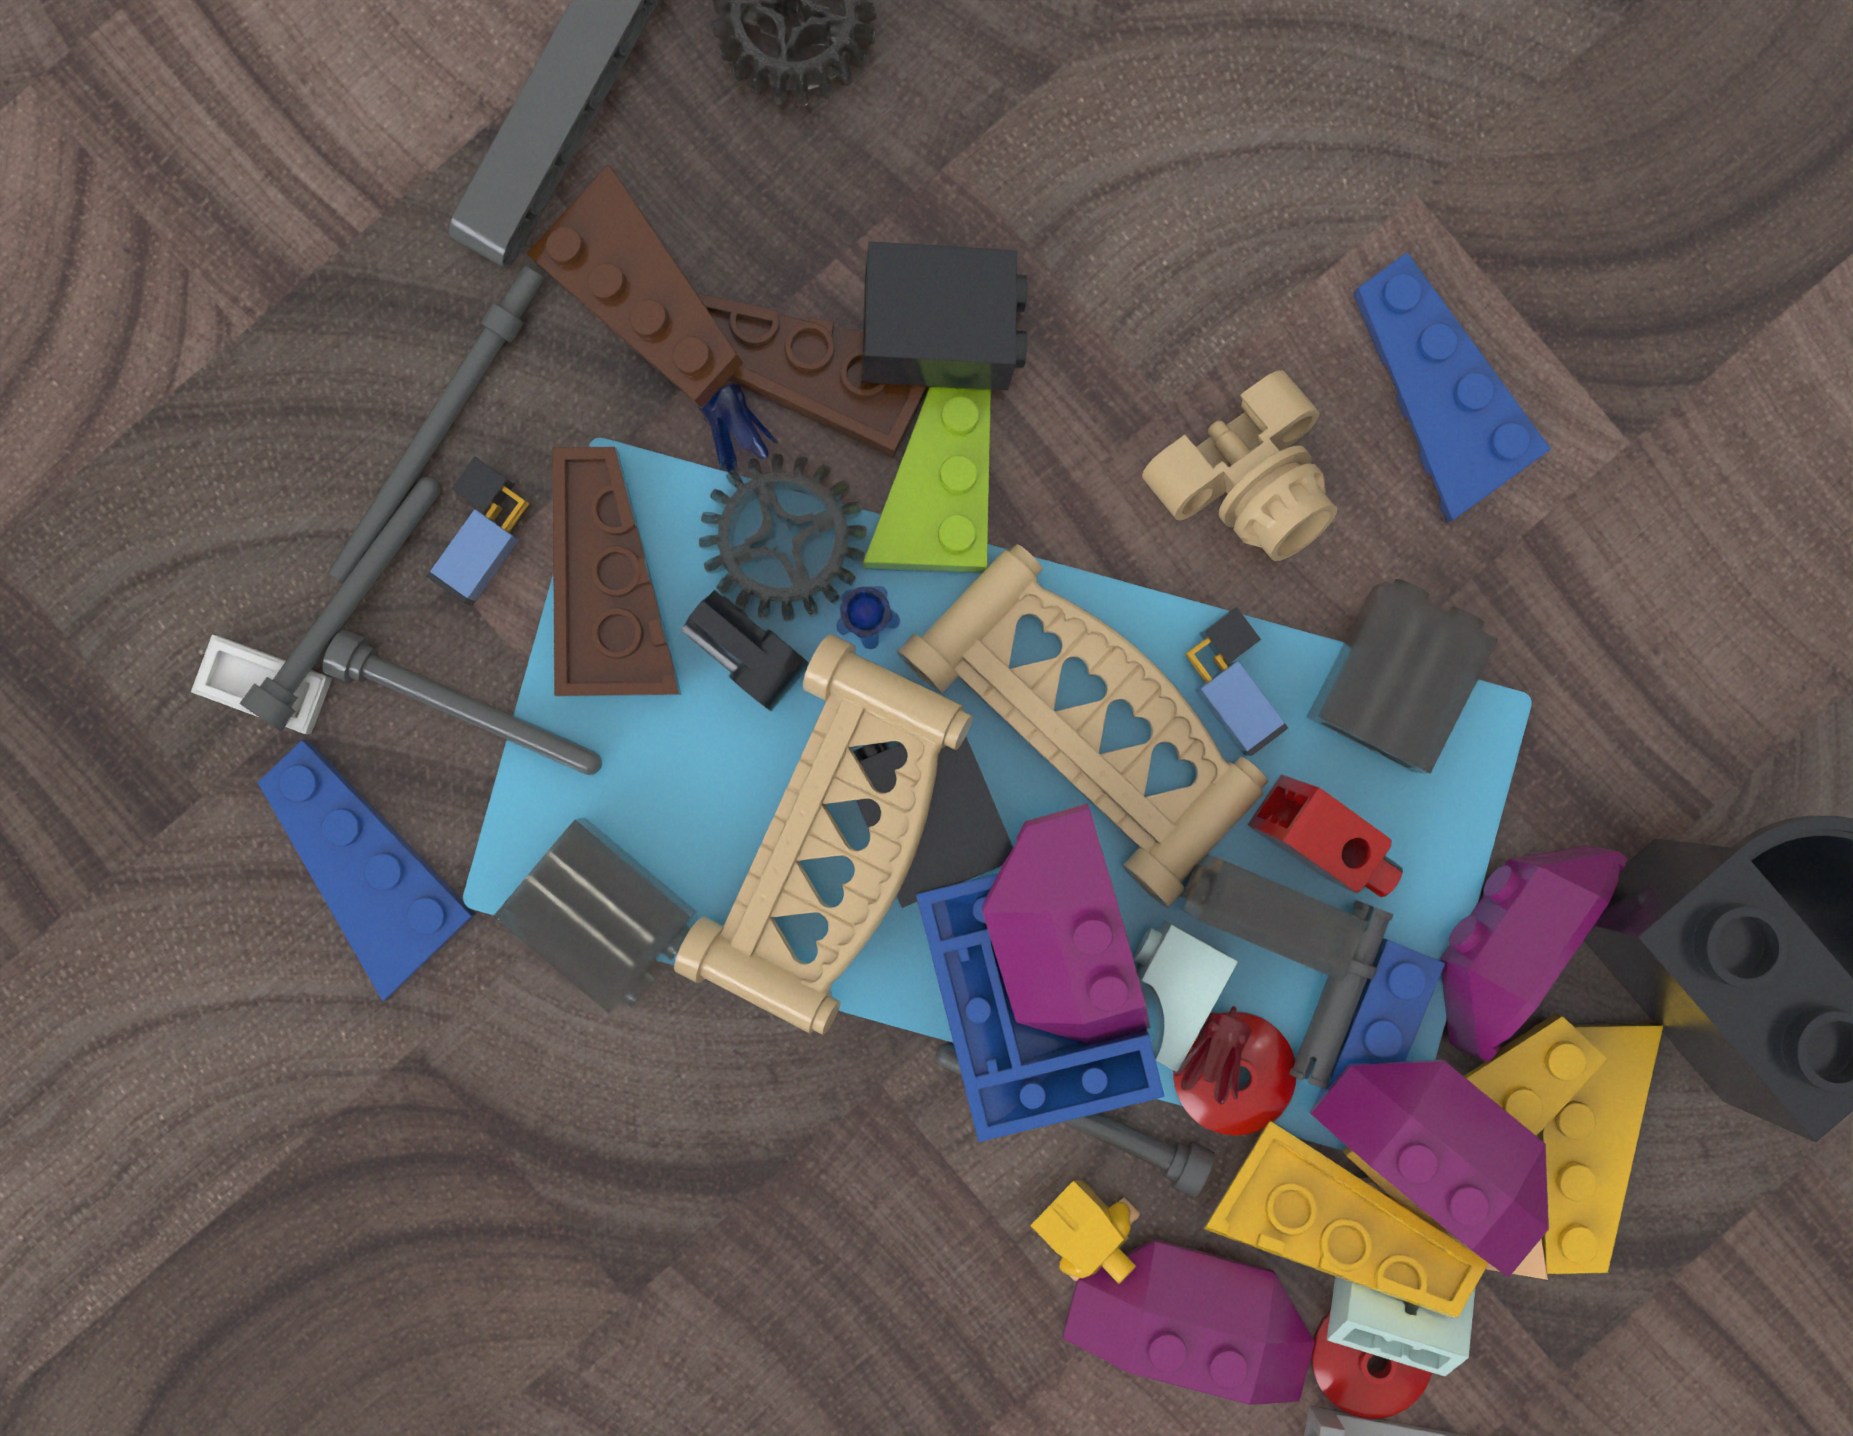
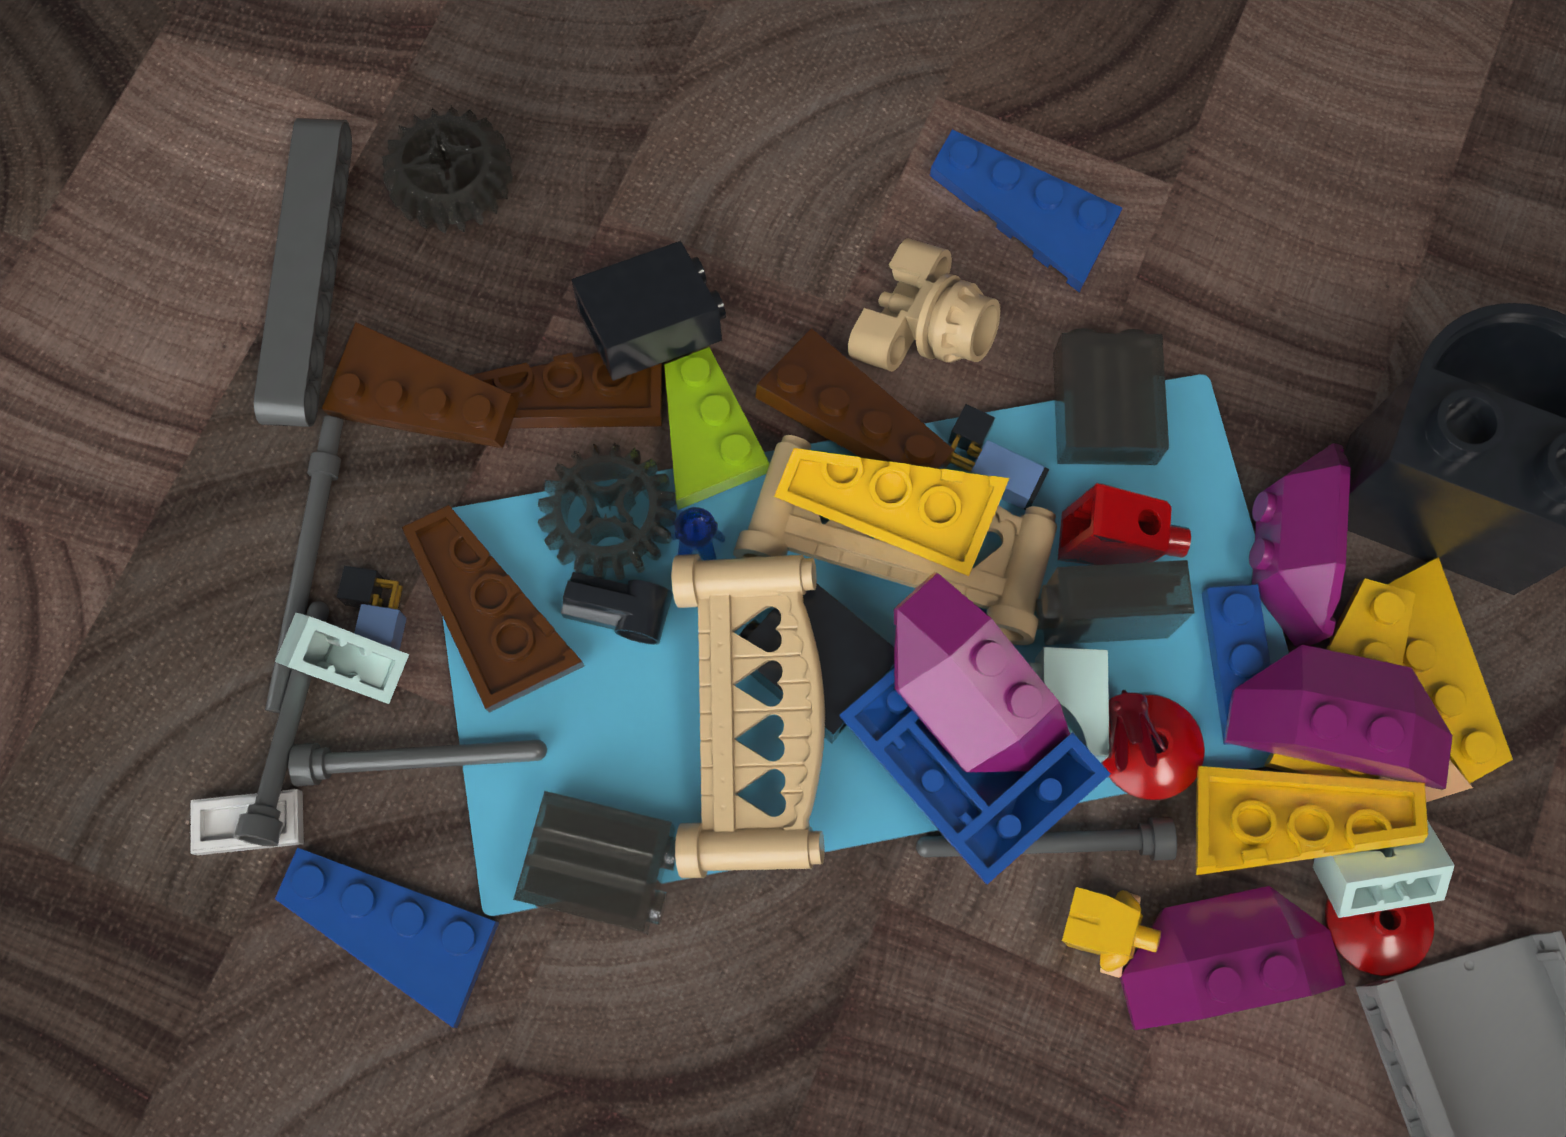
camera: 25 degrees left, 15 degrees down
clear blue piece [697,384,779,473] -> none
dark grey pin [1289,900,1394,1089] -> none
none -> light aqua arch [275,613,409,704]
none -> reddish brown wing [755,328,954,469]
none -> yellow wing [774,448,1009,576]

